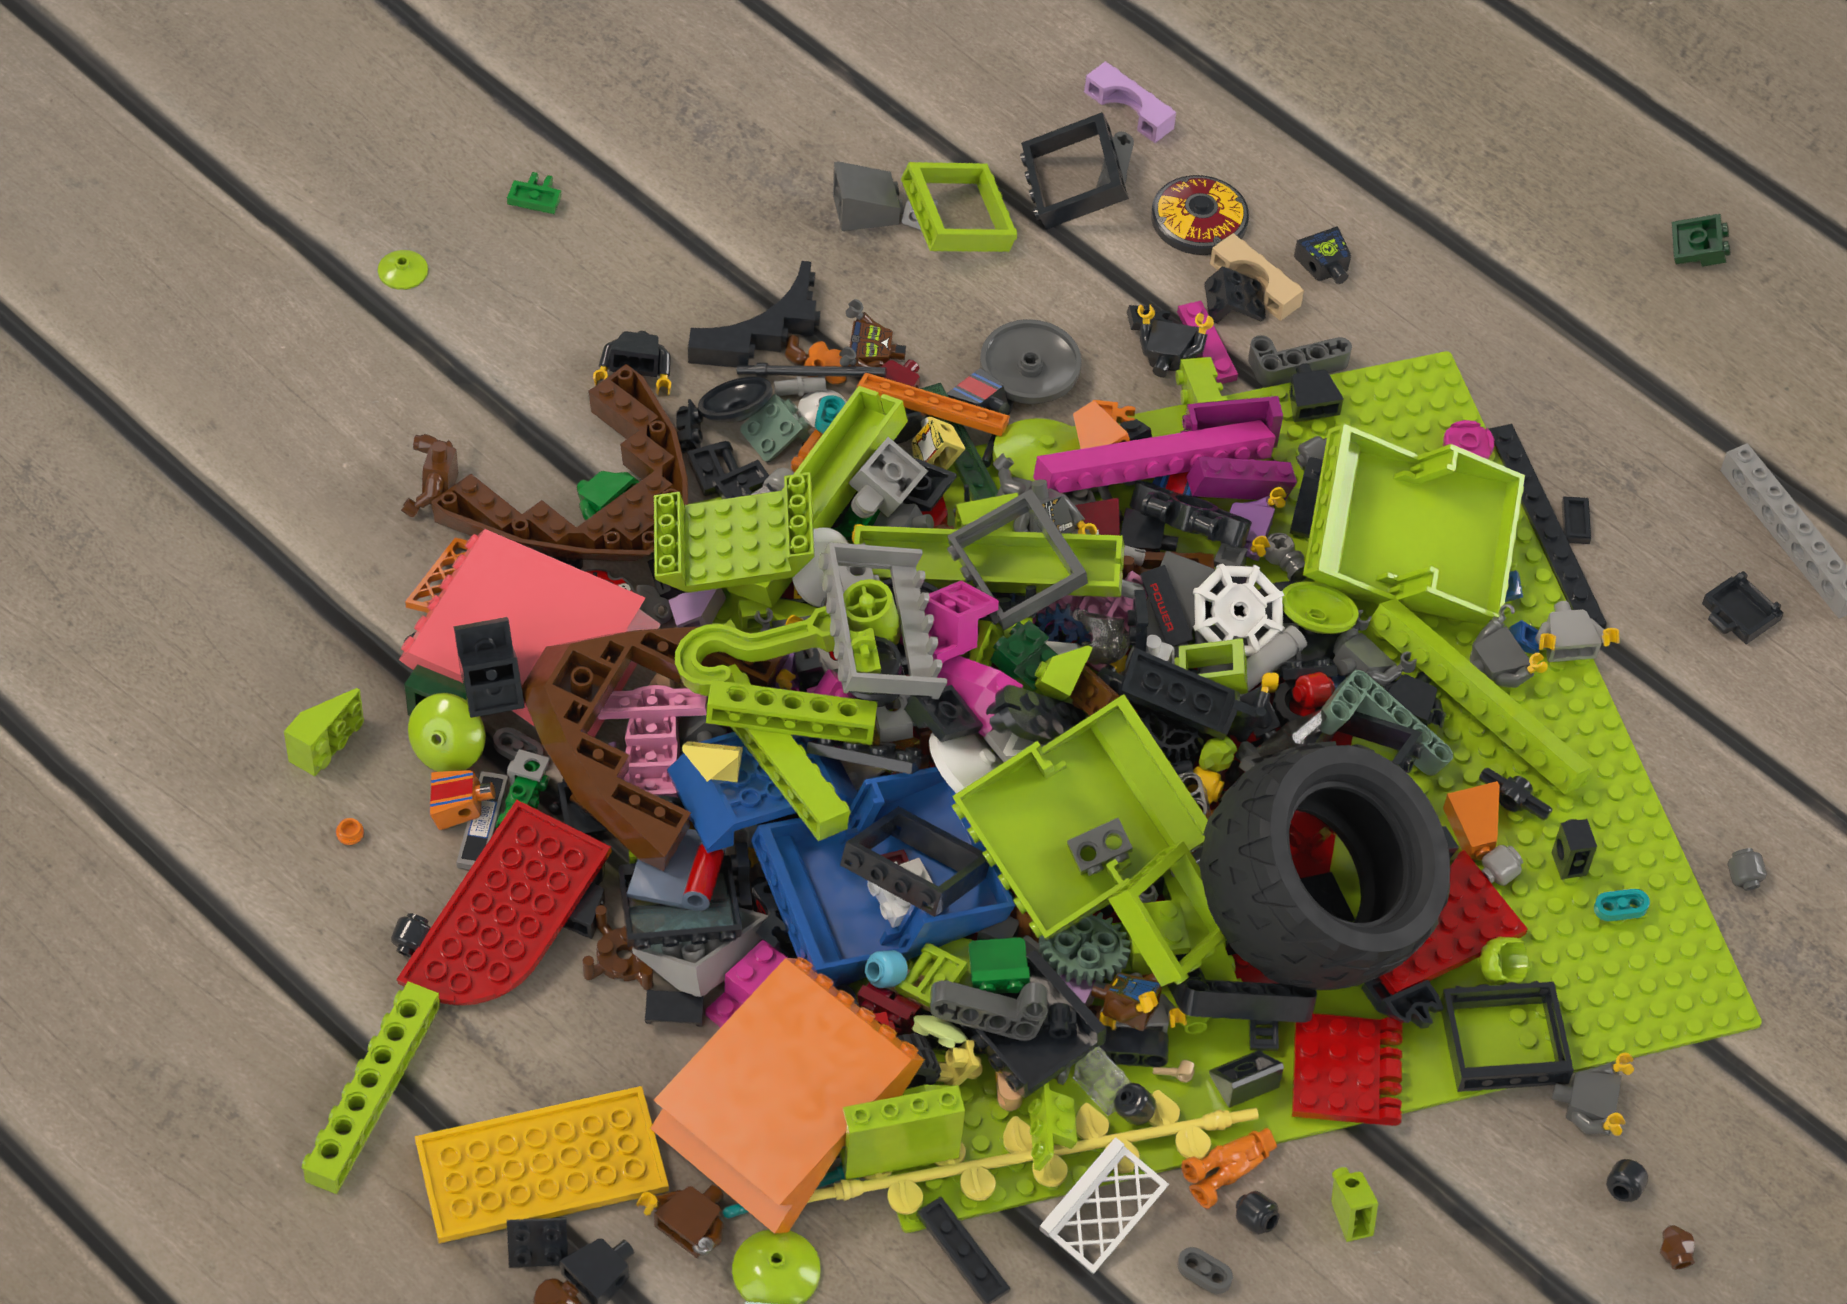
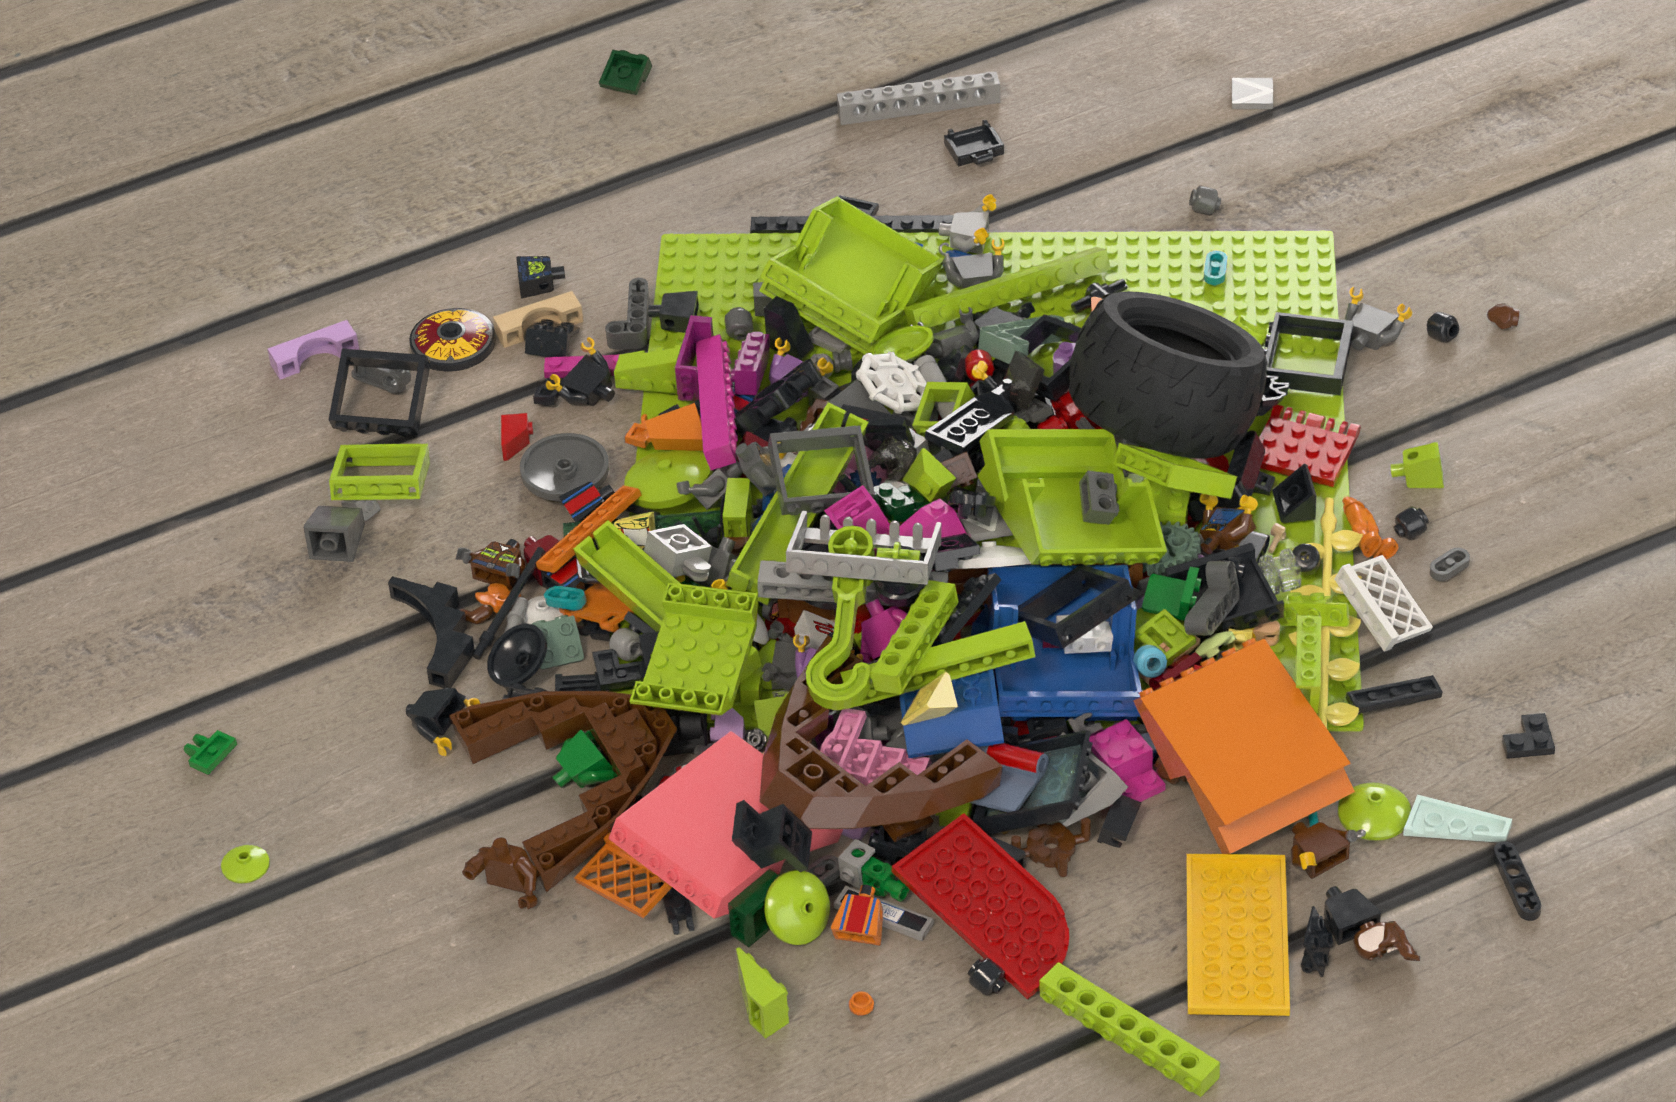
camera: 65 degrees left, 10 degrees down
dark pink tile [1443,420,1494,459] -> none
black brick [1551,819,1597,880] -> none
none -> red slope [501,413,534,461]

